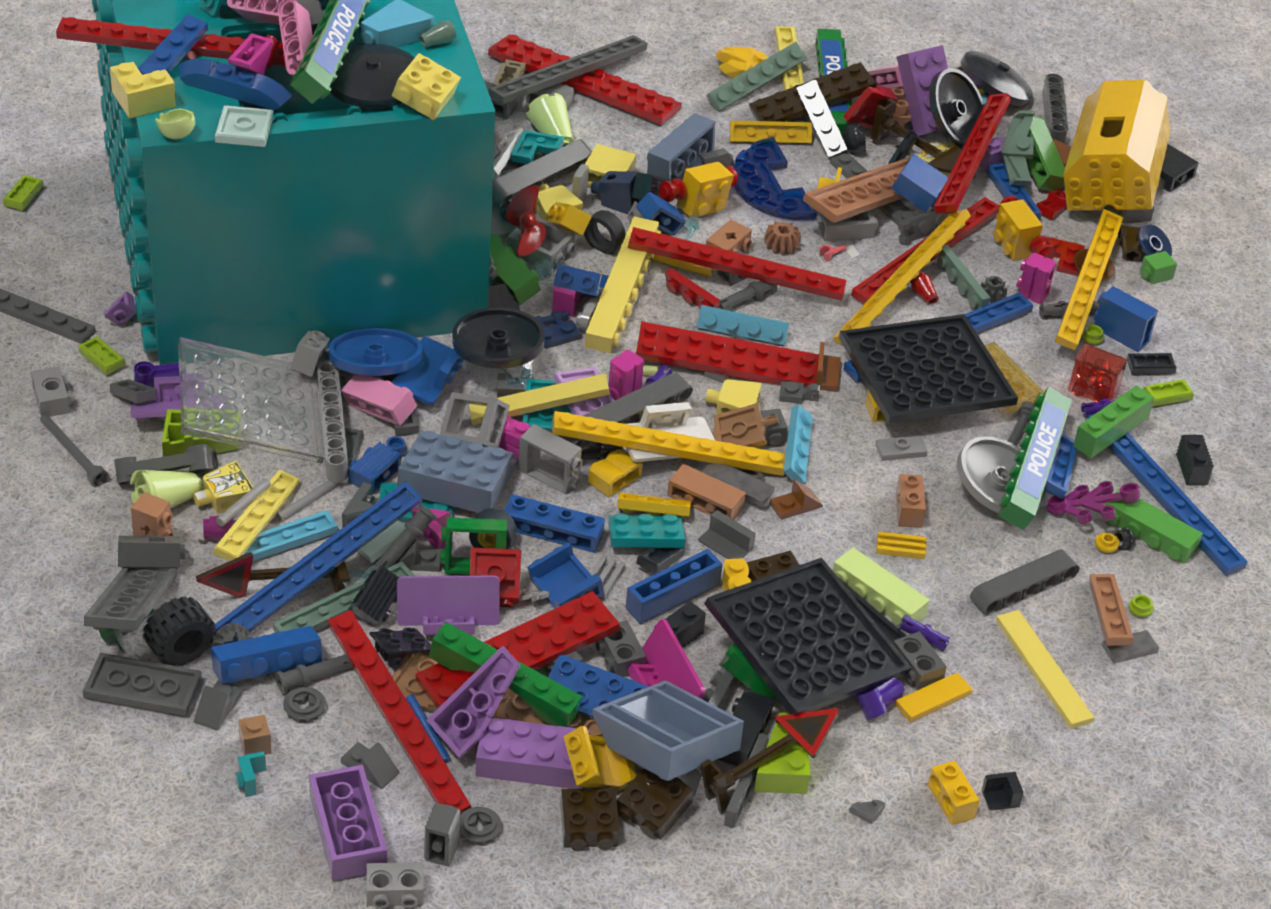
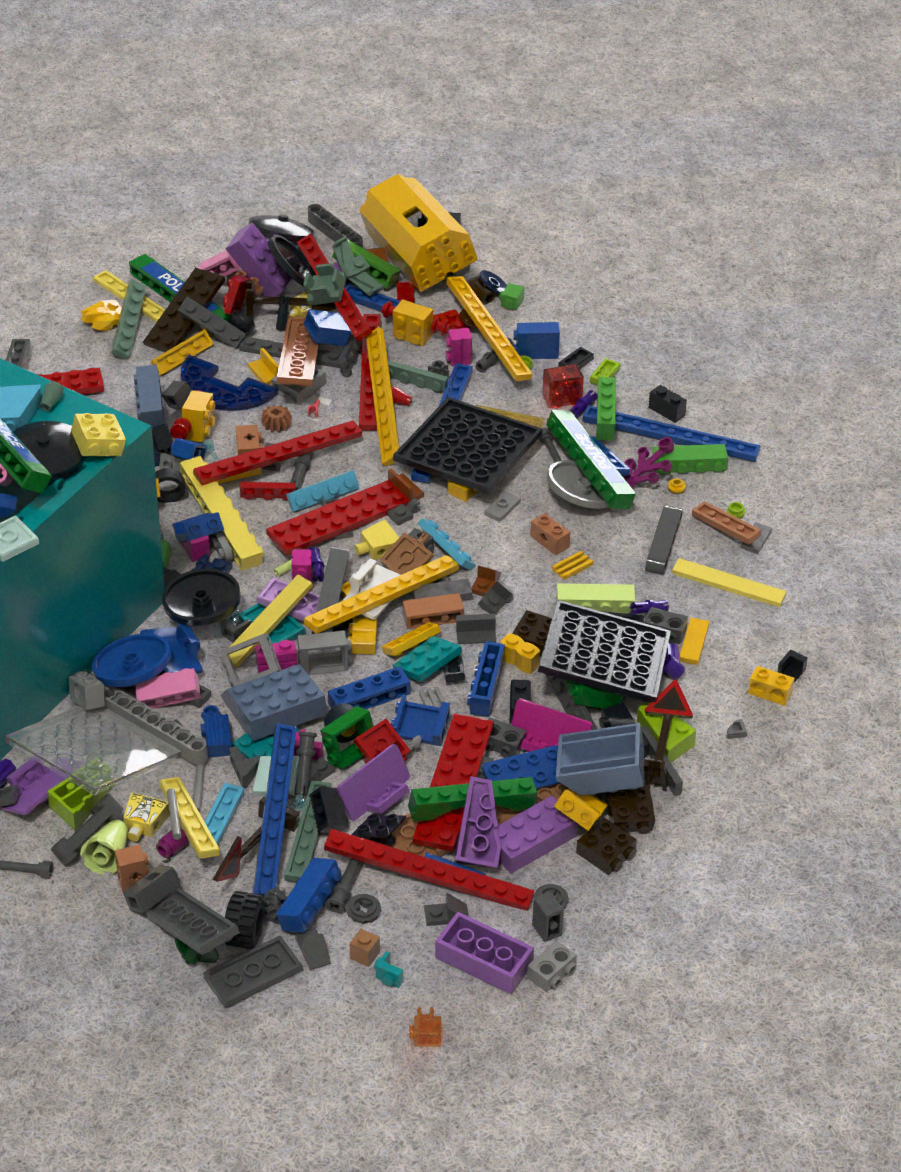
camera: 40 degrees left, 0 degrees up
black plate [1114,527,1135,550] -> none
none -> sand green panel [303,263,347,306]
none -> clear orange brick [409,1007,441,1047]
none -> dark grey slope [478,579,513,614]

